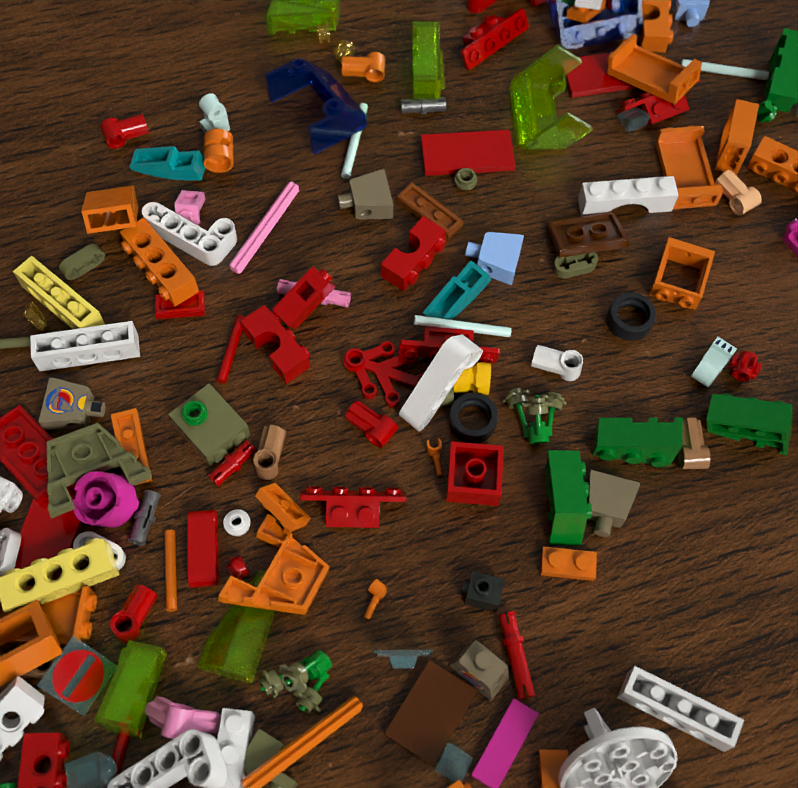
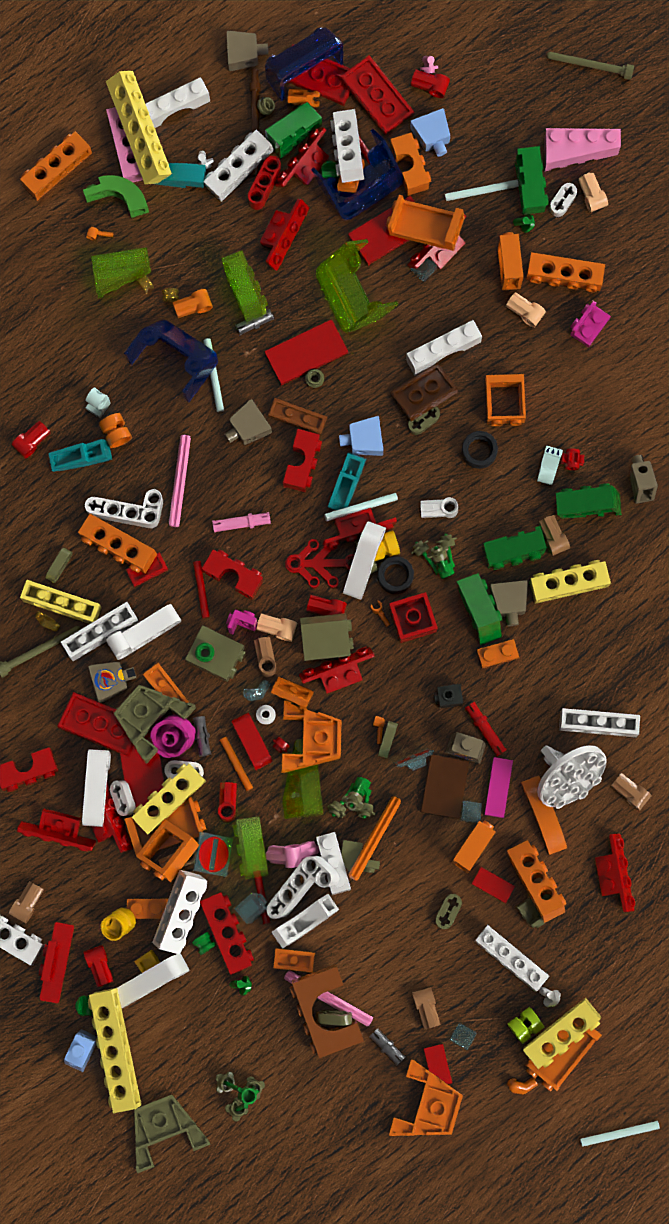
camera: 20 degrees left, 15 degrees up
orange brick [81,186,139,234] -> none
bright pink bracket [174,190,205,226] -> none
red pin [207,439,257,487] -> none
red brick [272,266,335,329] -> none
orange panel [655,126,723,209] -> none
none -> white beam [106,604,181,660]
none -> dark pink bracket [226,610,258,635]
none -> clear light blue arm [243,679,271,701]
none -> light nougat piece [256,614,297,642]
none -> olive brick [300,613,354,661]
none -> olive beam [378,721,398,758]
none -> light yellow brick [529,560,611,604]

